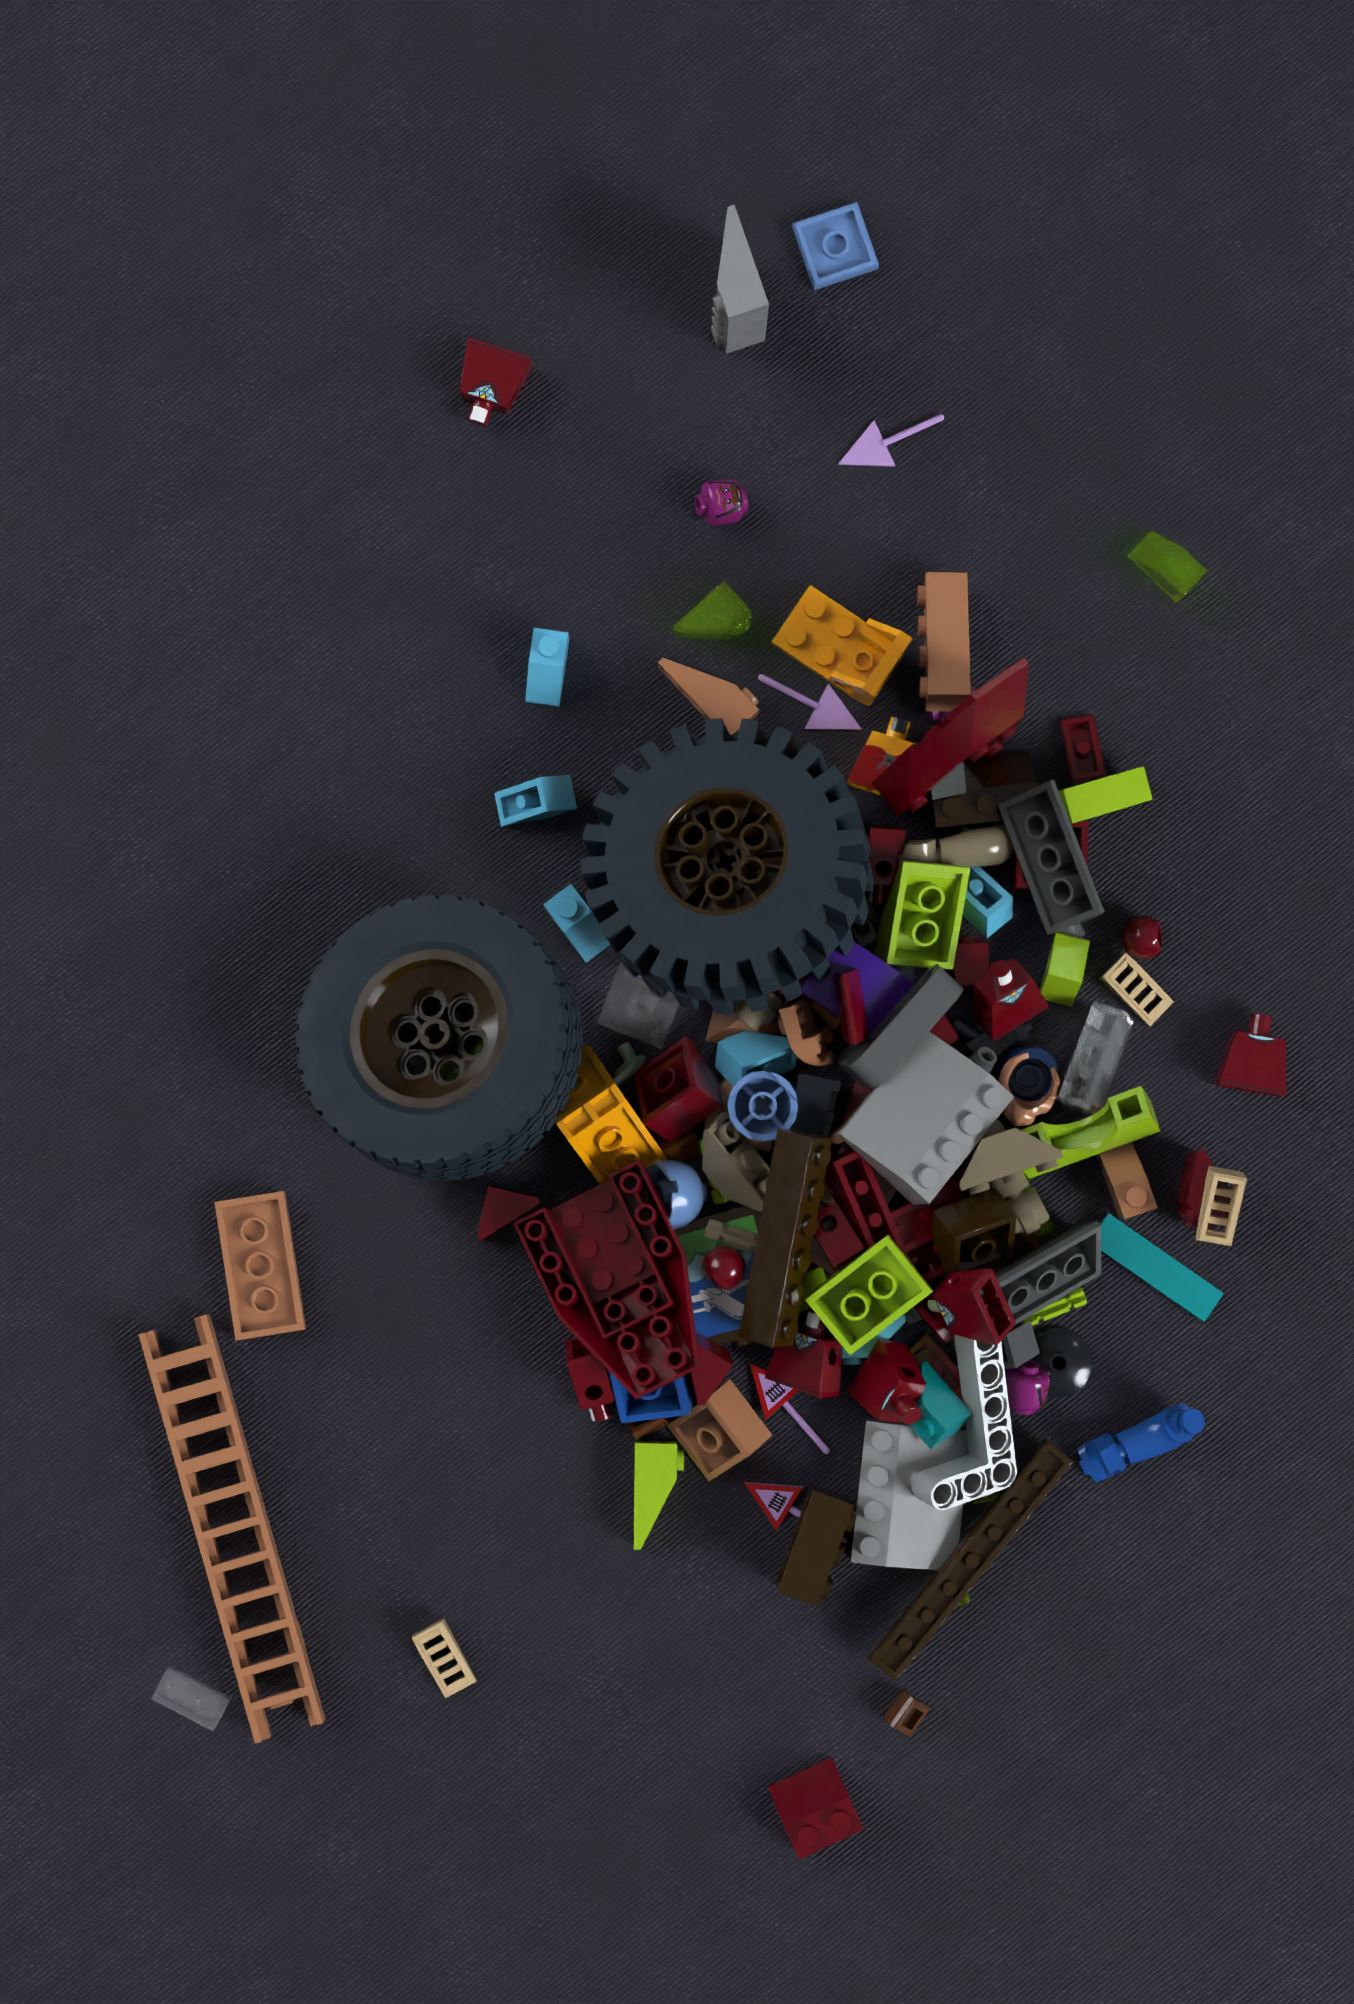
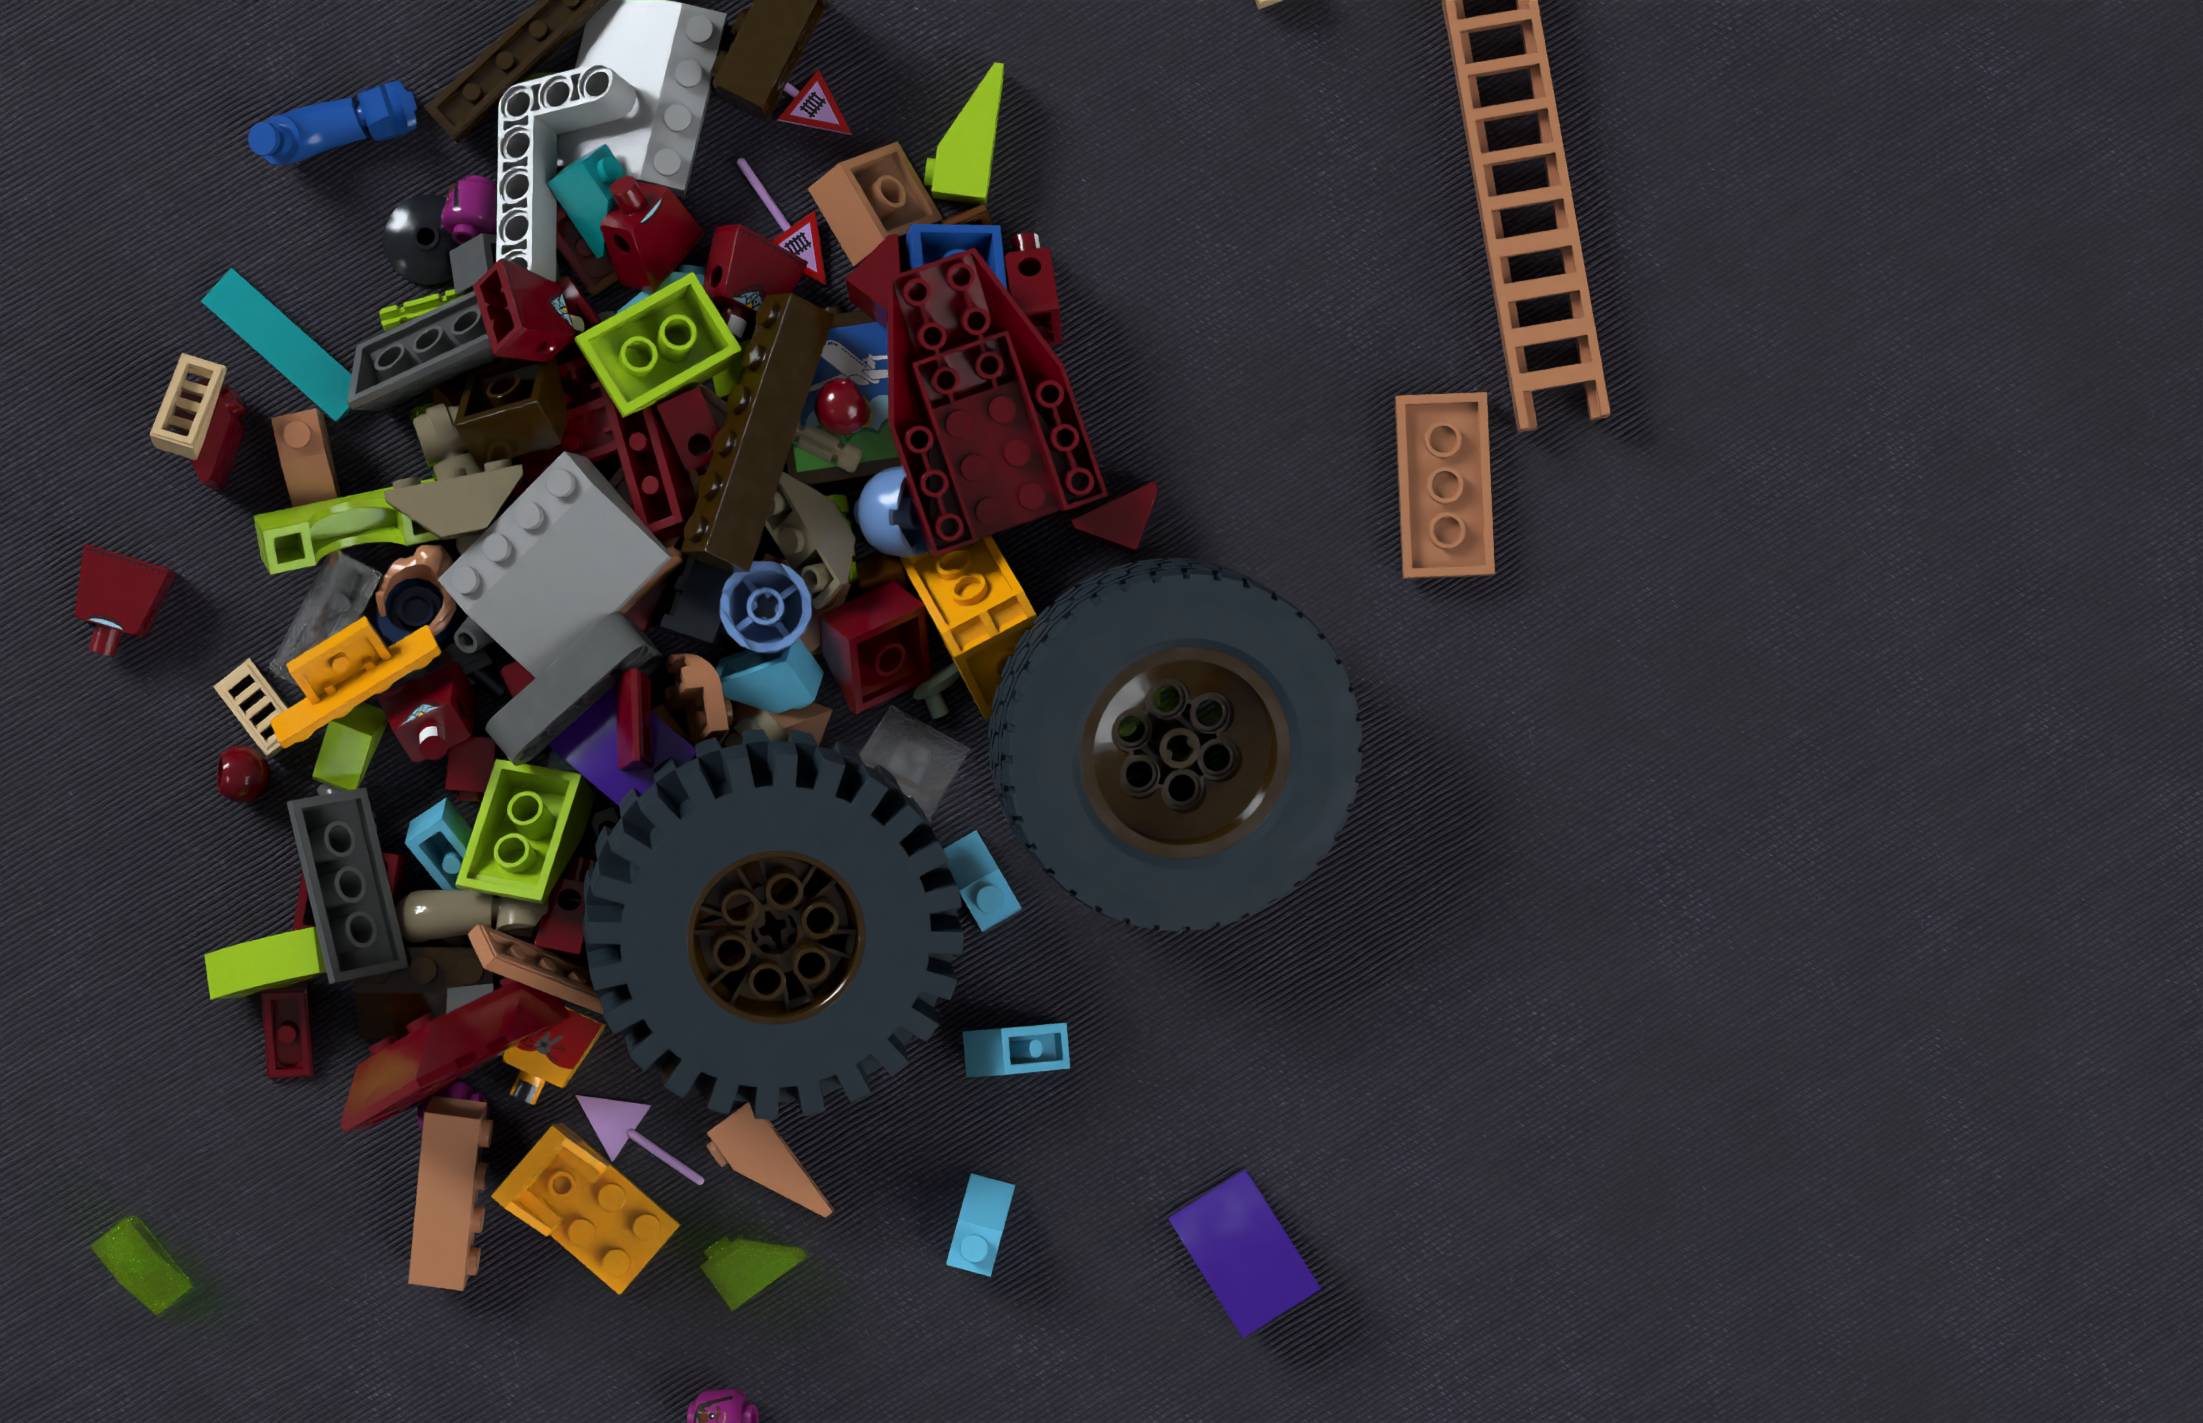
camera: 175 degrees left, 0 degrees up
none -> light orange bracket [270,616,441,748]
none -> nougat tile [467,924,603,1014]
none -> dark purple slope [1168,1169,1321,1338]

